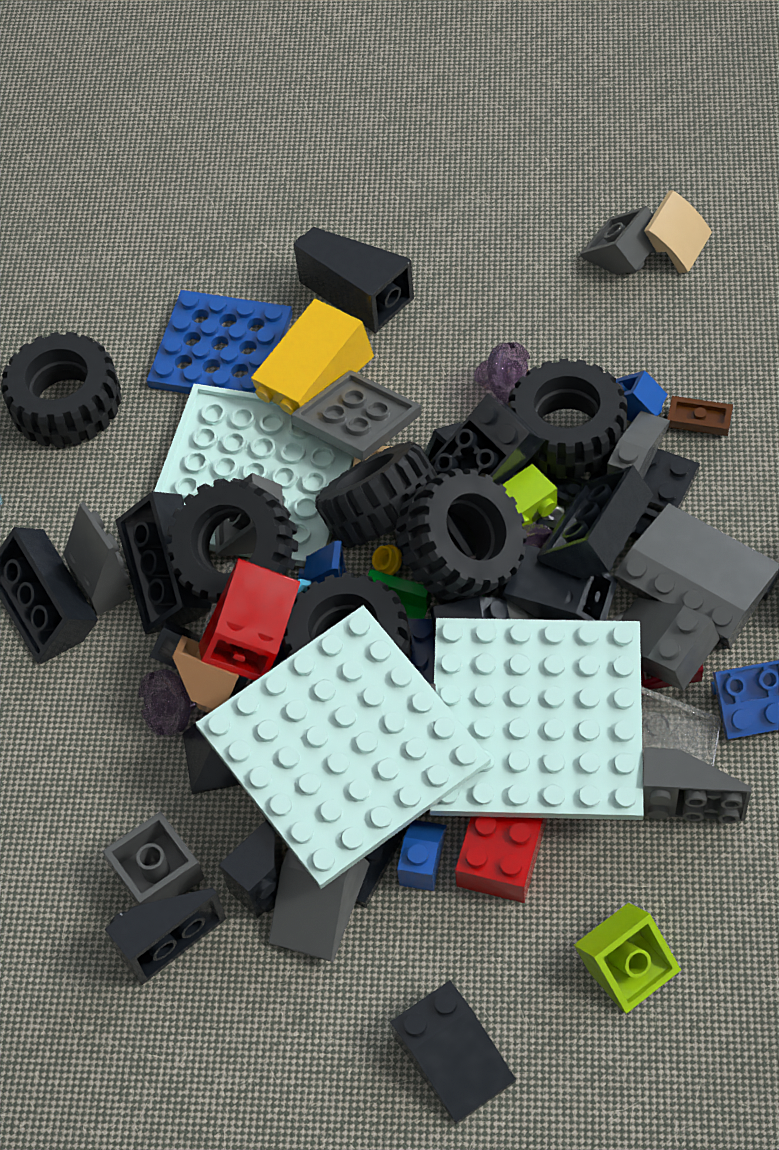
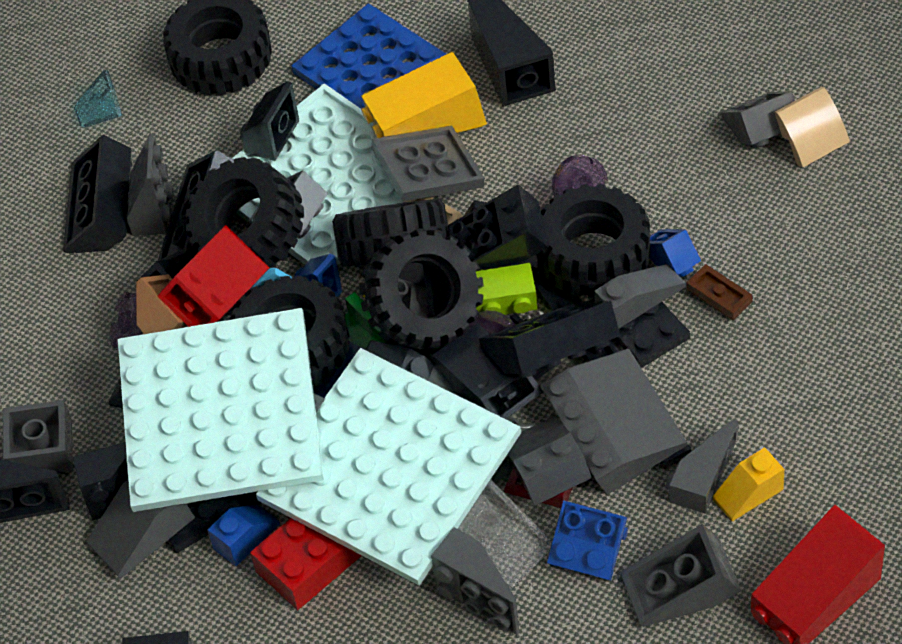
camera: 30 degrees right, 5 degrees down
none -> black slope [240,81,300,161]

